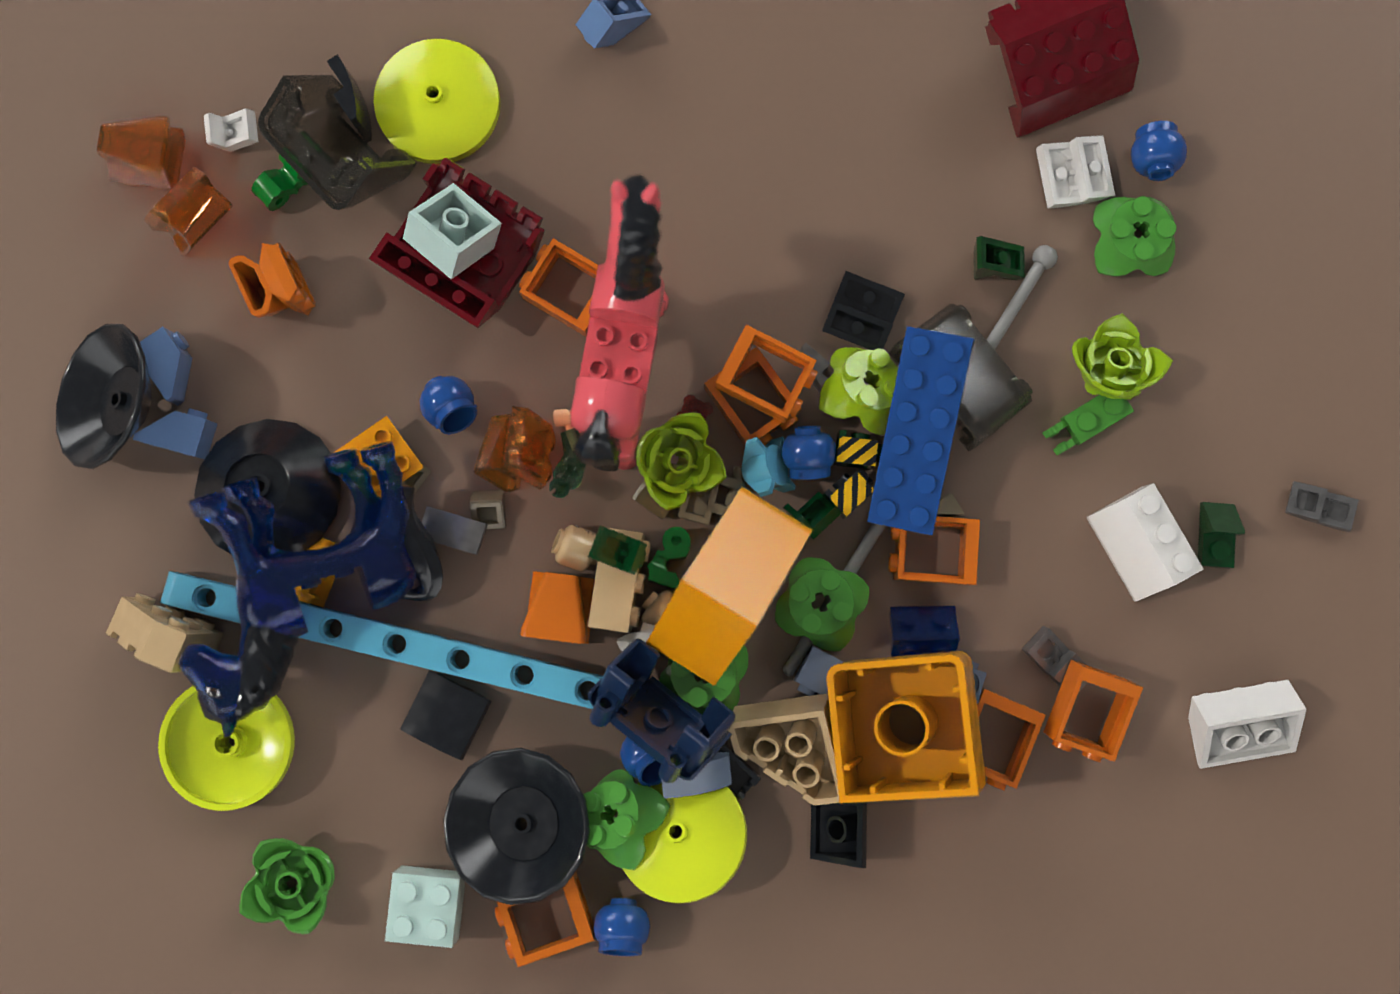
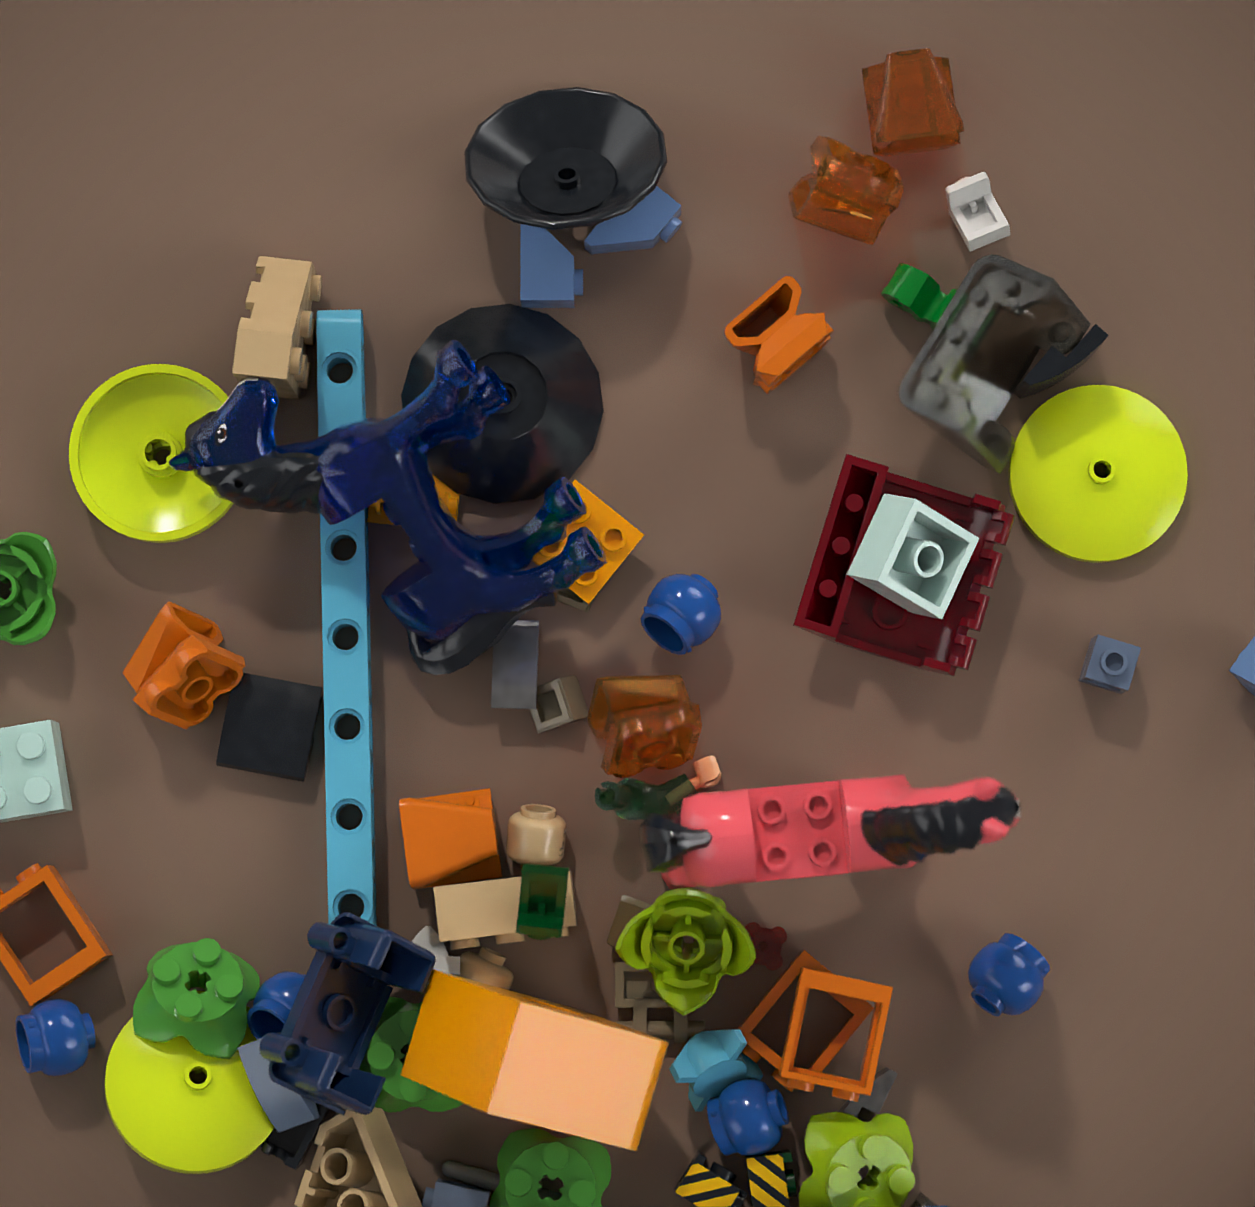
camera: 75 degrees right, 0 degrees up
black dish [443,748,590,905] -> none
orange window [519,238,599,337] -> none
green leg [647,526,691,590] -> none
dark green bracket [783,491,842,540] -> none
black slope [822,271,905,350] -> none
none -> orange piece [122,601,246,730]
none -> blue piece [968,933,1050,1016]
none -> sand blue brick [1078,634,1141,694]

